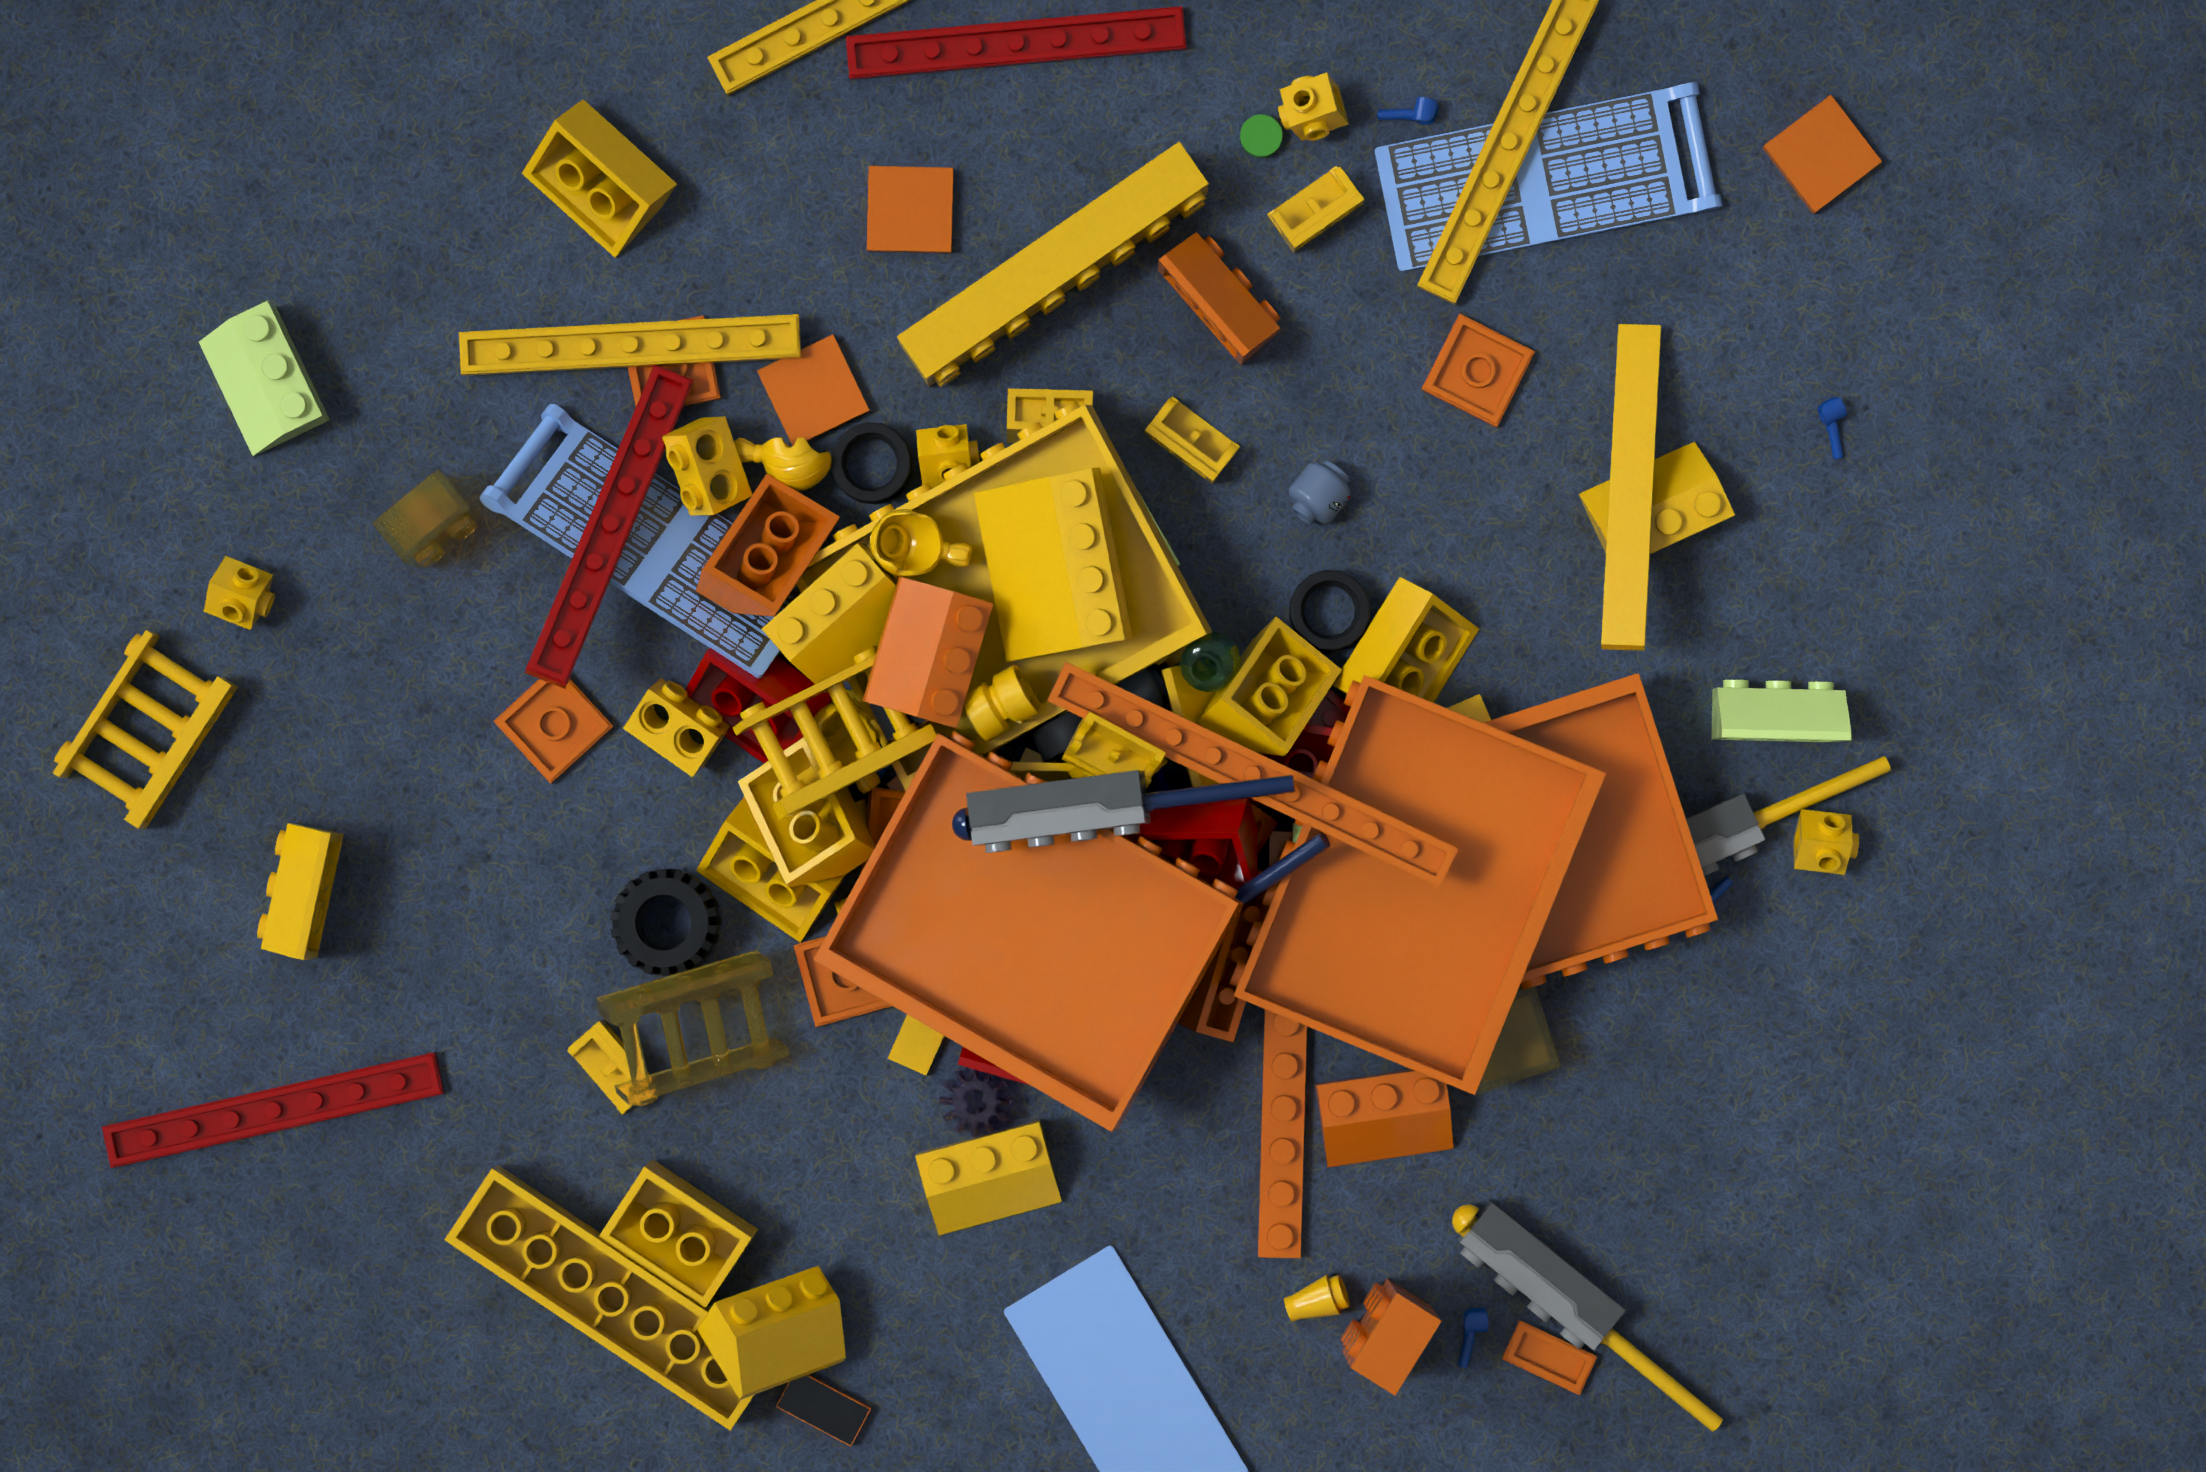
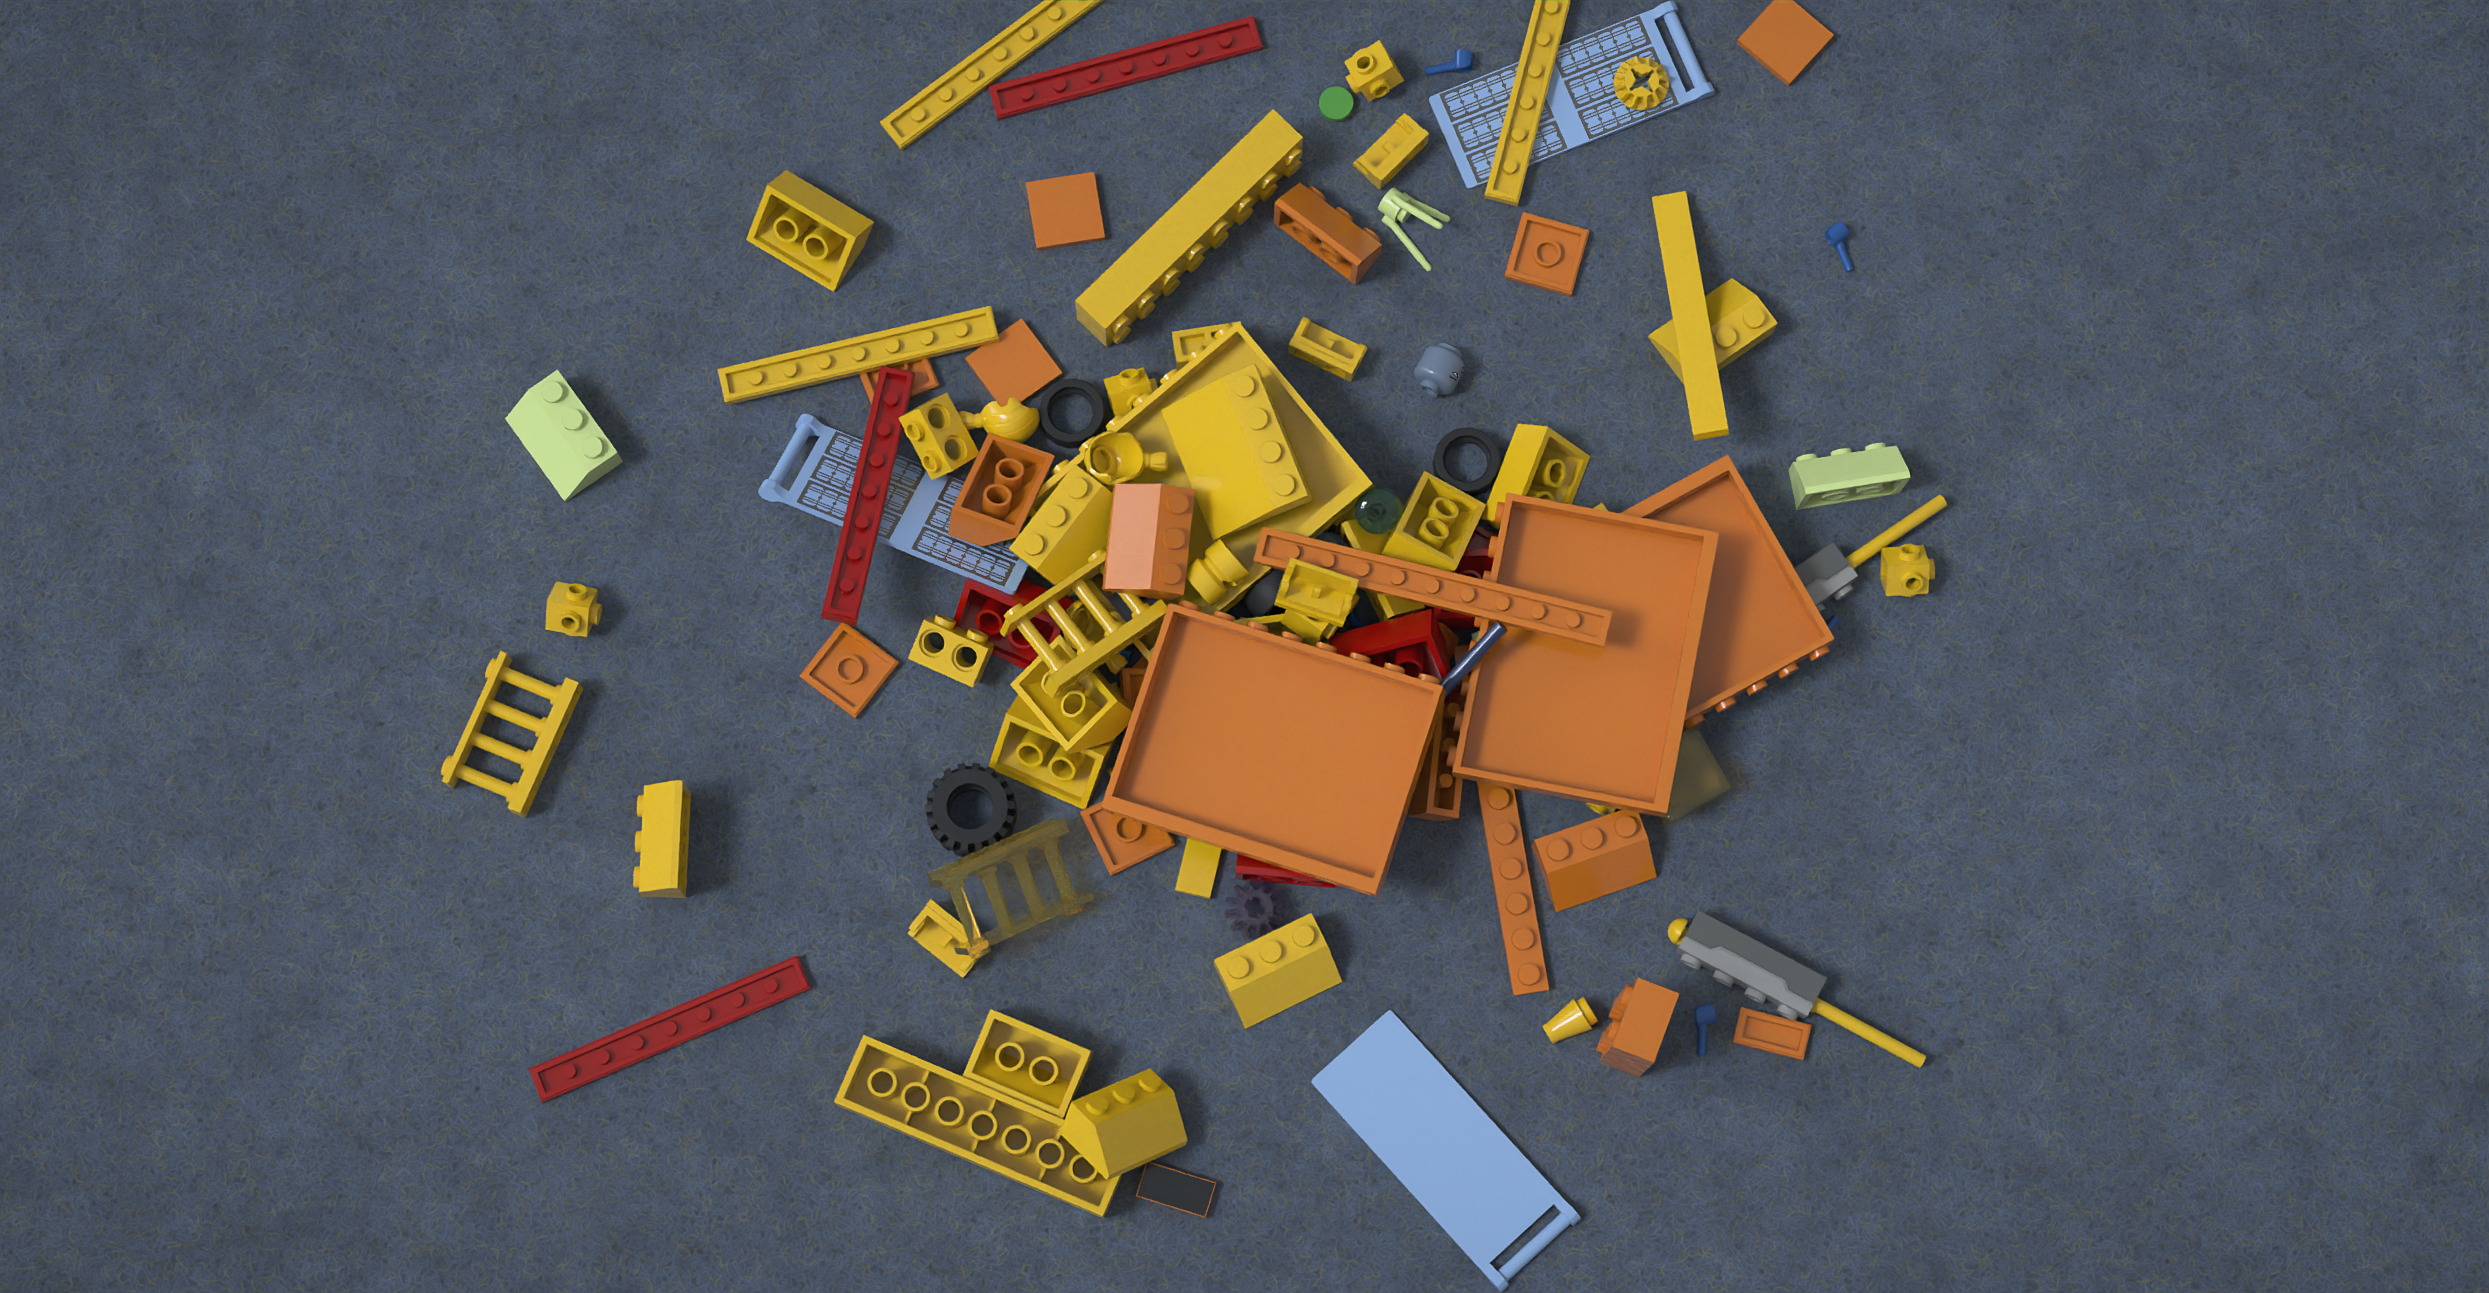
camera: 15 degrees left, 10 degrees down
clear yellow brick [372,469,482,568] -> none
piece [952,770,1295,853] -> none
none -> yellowish green plant [1378,187,1450,271]
none -> yellow gear [1613,56,1669,110]

